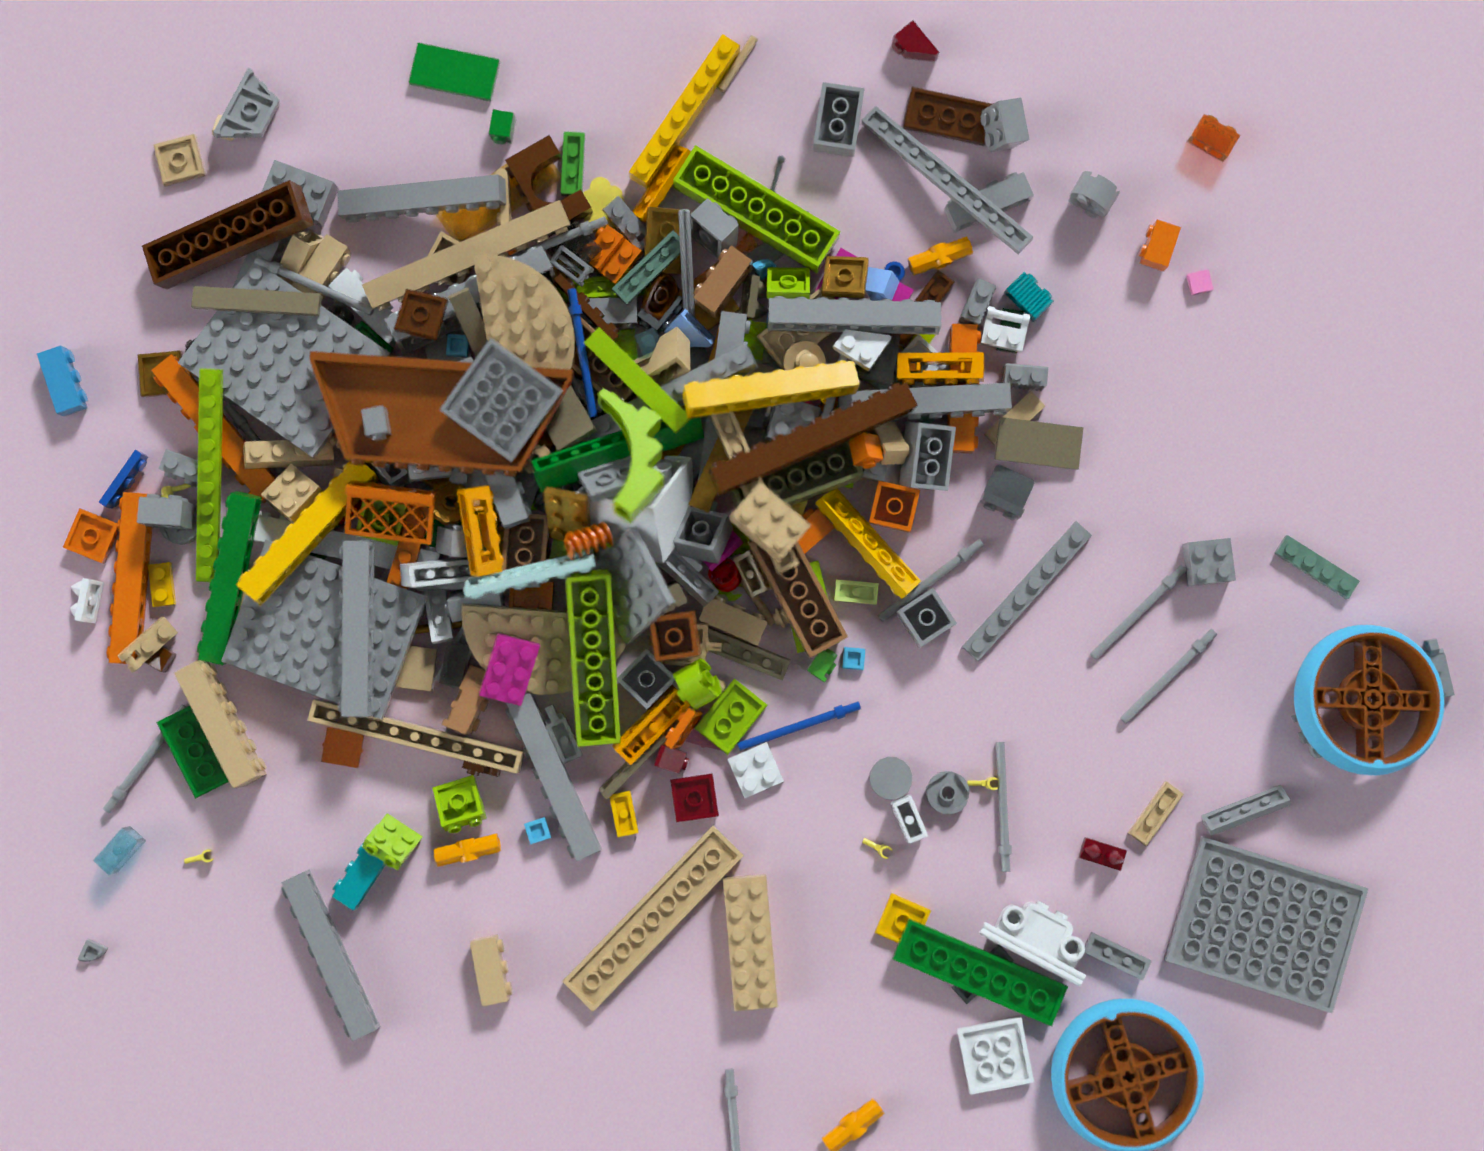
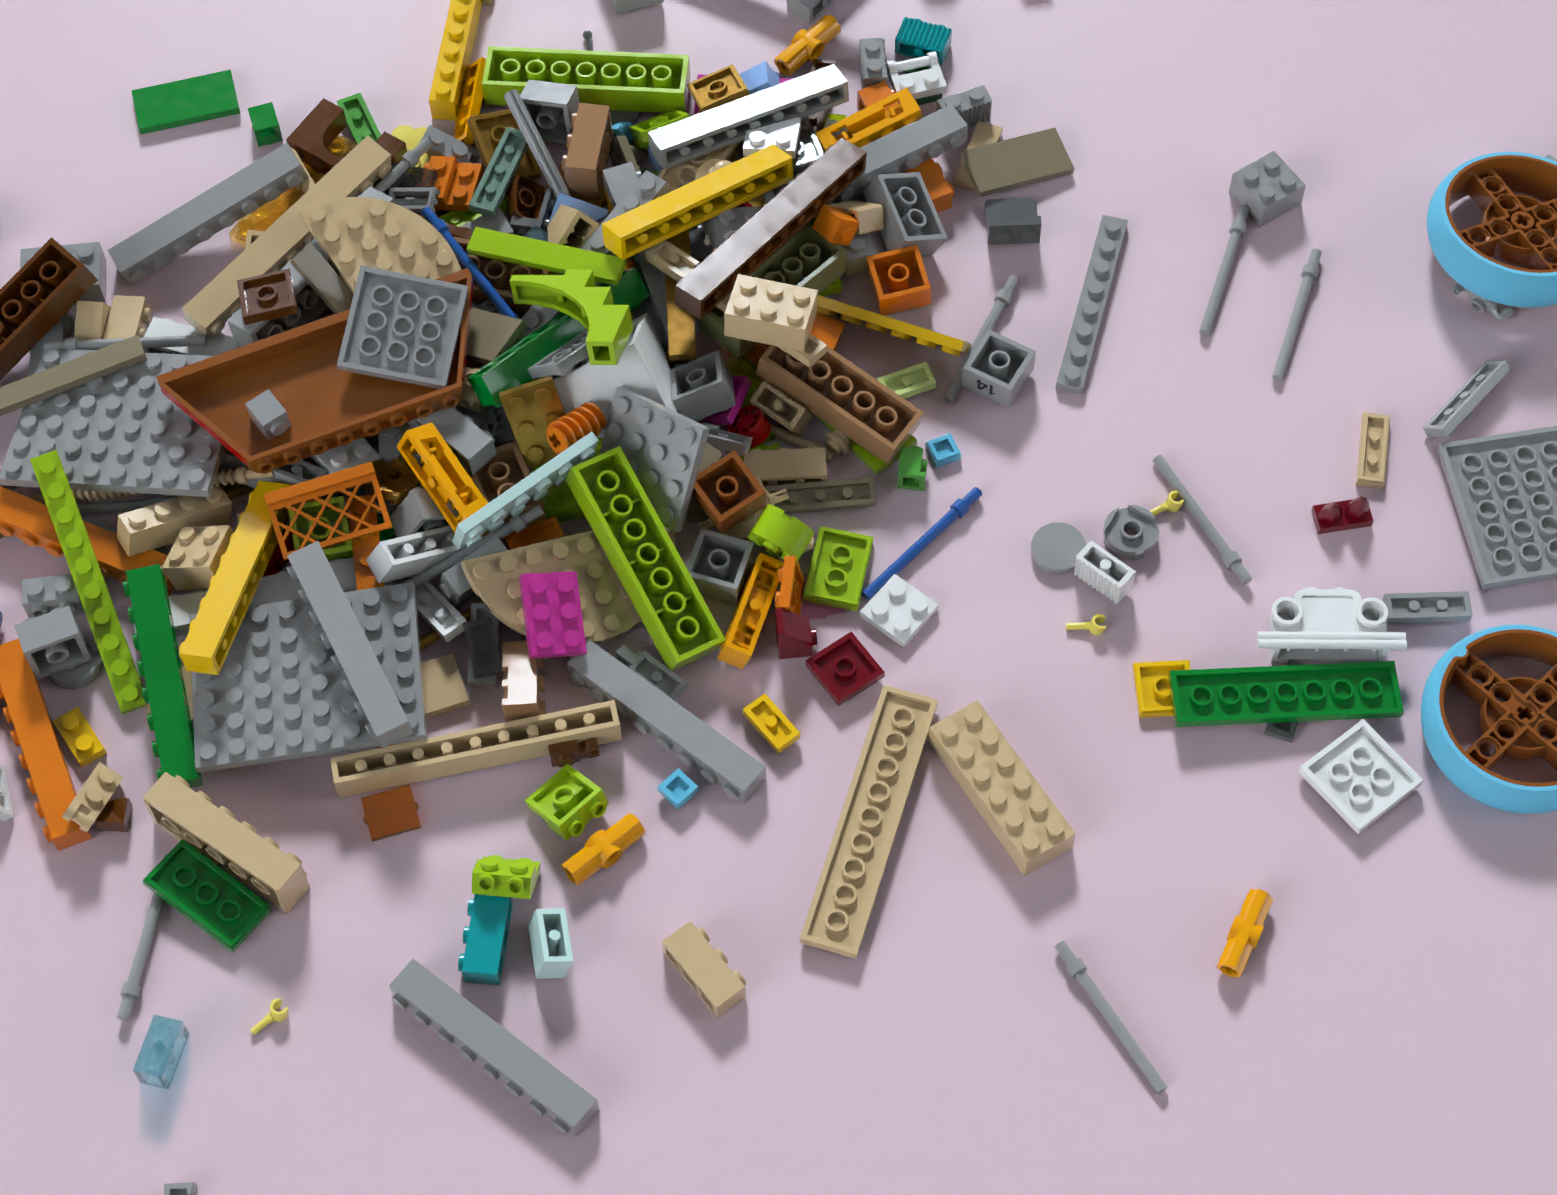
camera: 25 degrees left, 25 degrees down
dark tan tile [599,733,667,800] -> none
sand green plate [1274,535,1360,599] -> none
none -> light aqua brick [528,908,573,979]

